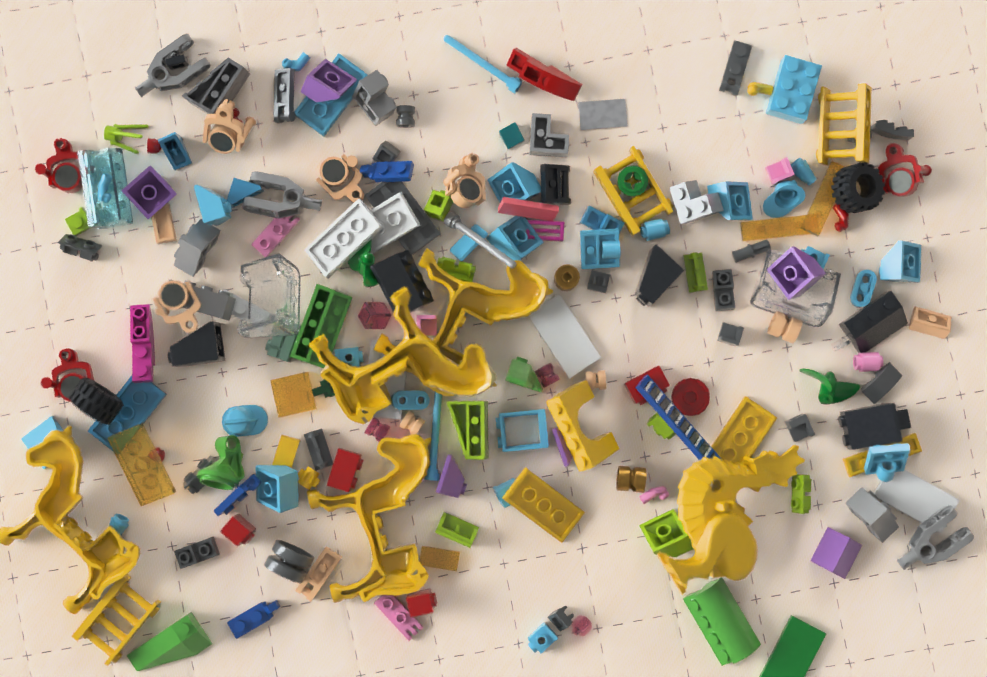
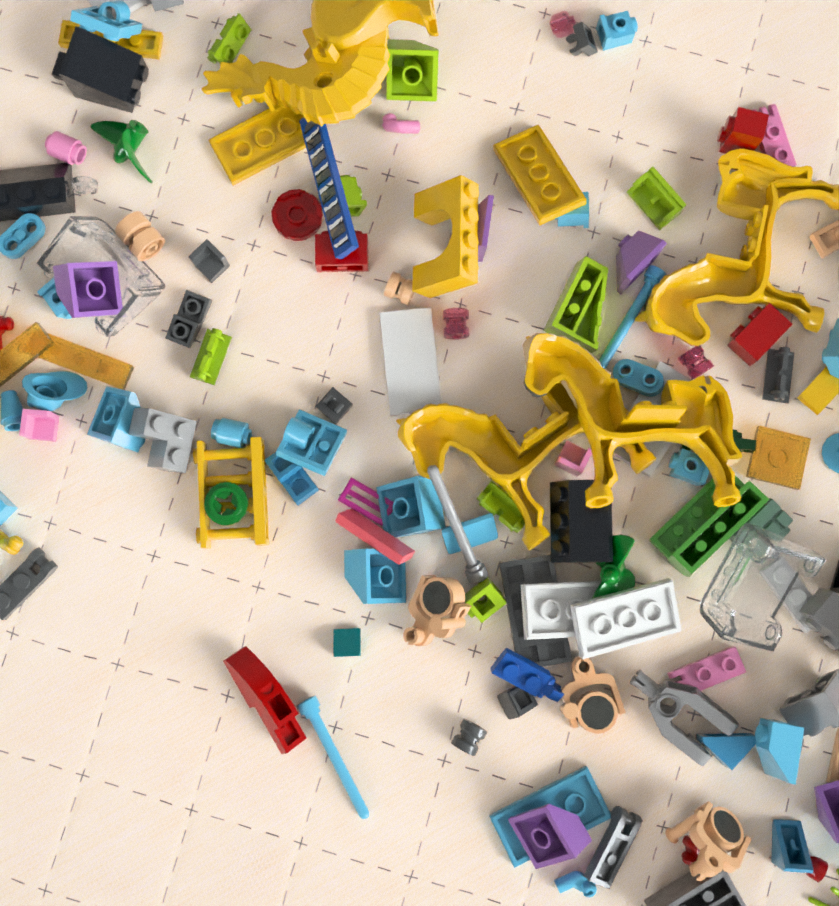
camera: 150 degrees left, 5 degrees down
yellow gear [298,466,321,490] -> none
light grey brick [352,70,397,126] -> none
clear pink panel [358,302,392,329] -> none
light nougat wheel [399,411,425,435] -> none
clear yellow tile [419,545,460,571] -> none
medium azure window [495,409,549,452] -> none
bright green wedge [505,356,543,393] -> none
light grey brick [529,113,569,157] -> none
black plate [540,164,571,205] -> none
pearl gold wheel [554,264,580,291] -> none
flat silver sticker [578,99,628,130] -> none
pearl gold wheel [616,466,646,493] -> none
black slope [635,244,685,307] -> none
dark grey axle [732,240,771,263] -> none
dark grey panel [784,414,815,442] -> none
dark grey slope [861,362,902,404] -> none

